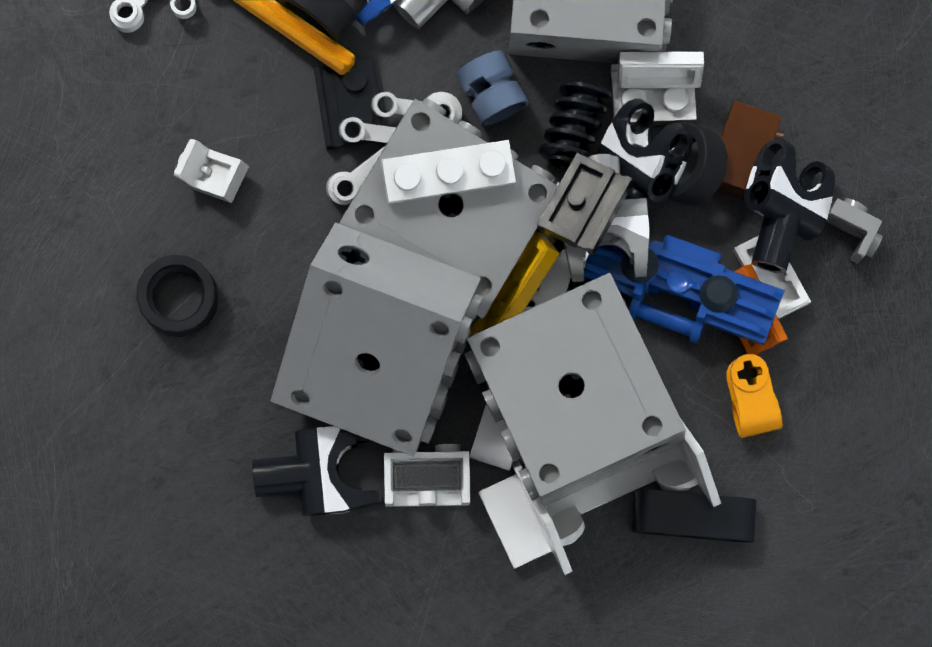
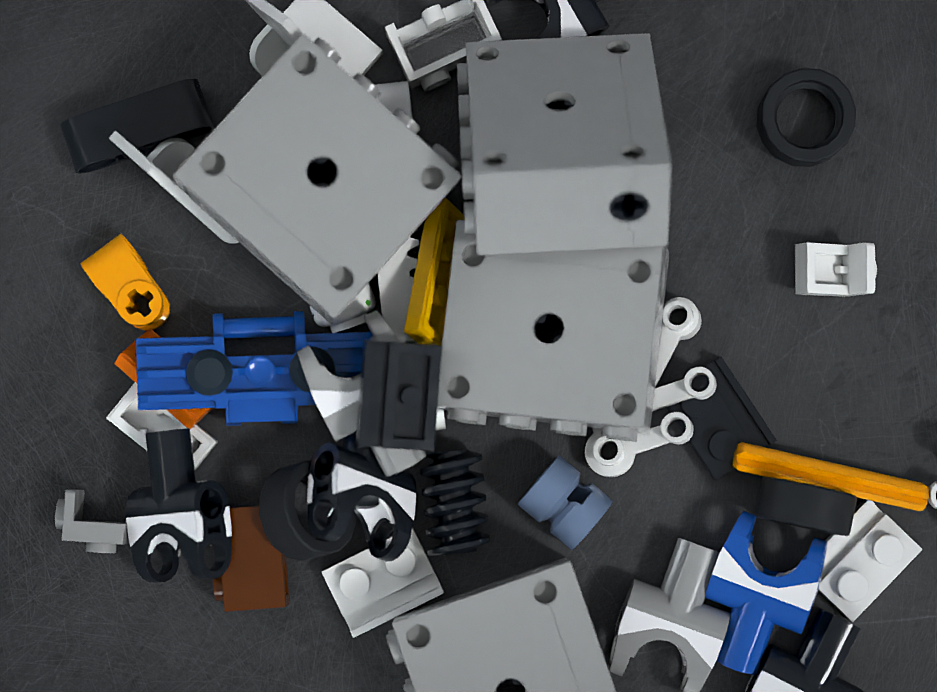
camera: 160 degrees right, 5 degrees up
white plate [380,140,516,204] -> none
white tile [618,52,704,88] -> none

